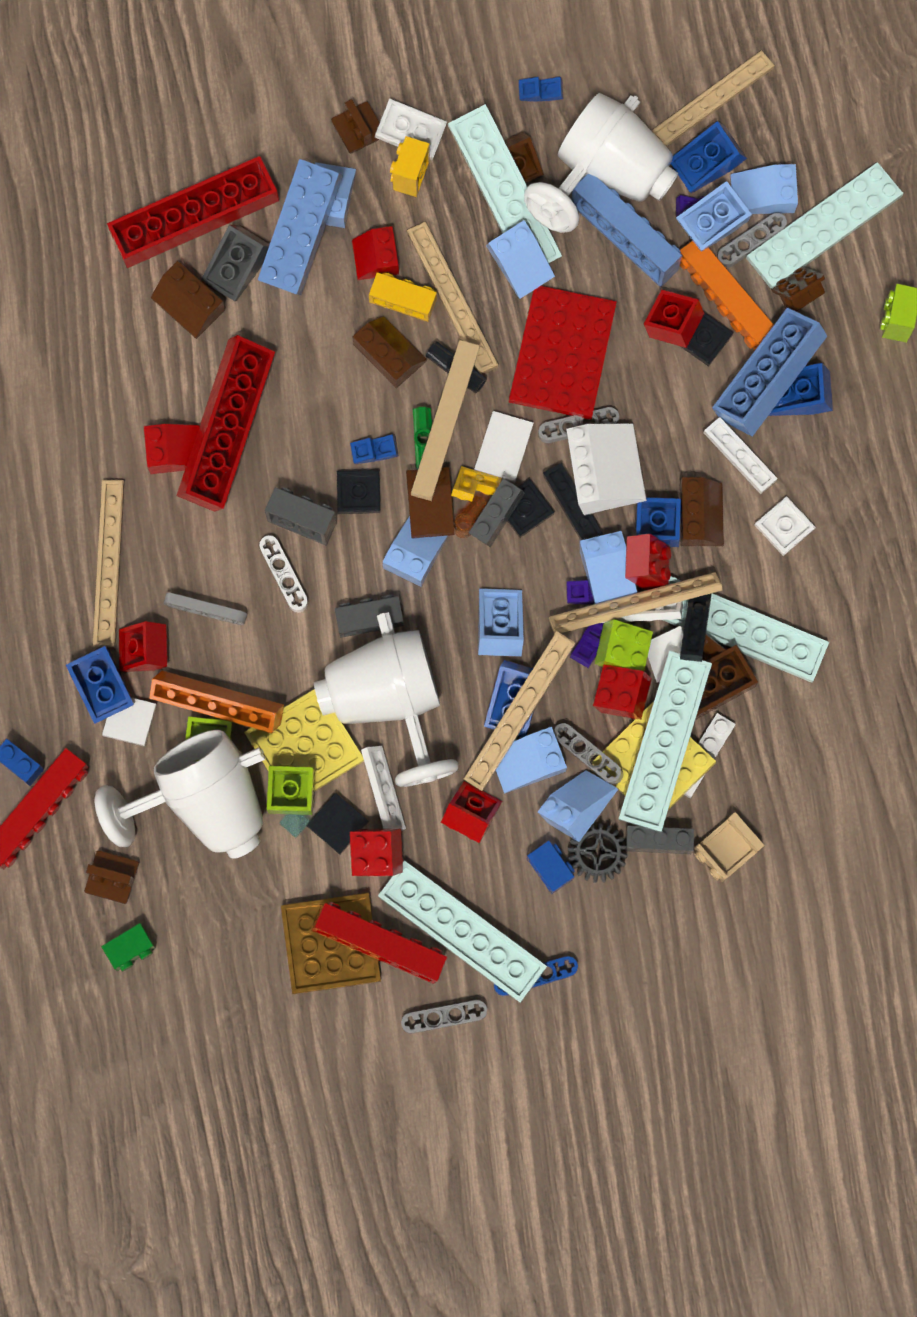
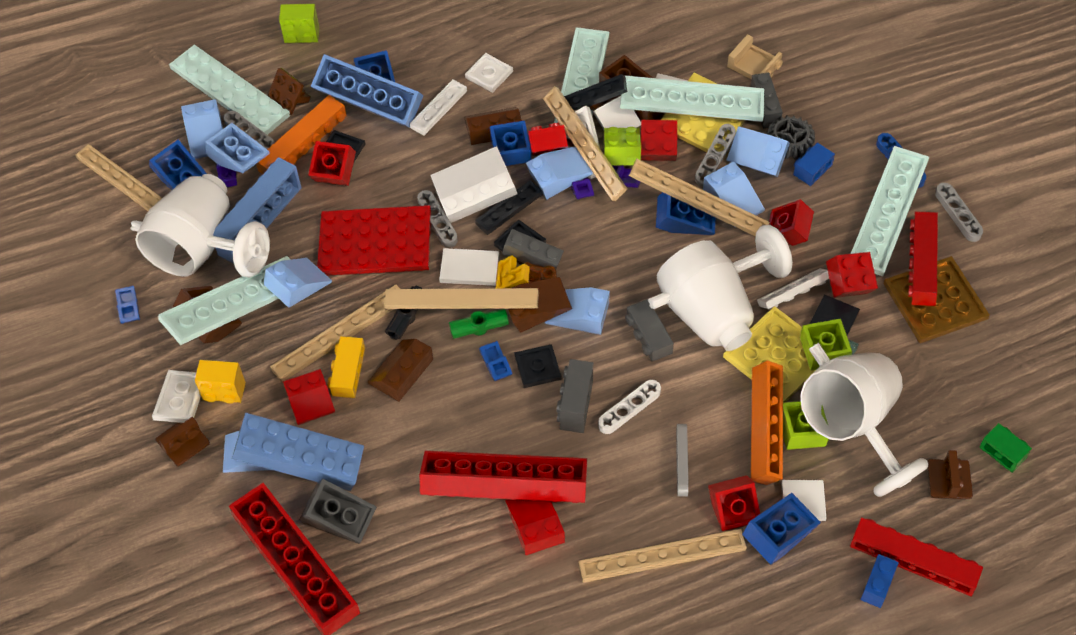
camera: 100 degrees left, 20 degrees down
reddish brown slope [151,261,225,339] -> none
light blue slope [478,589,524,656] -> none

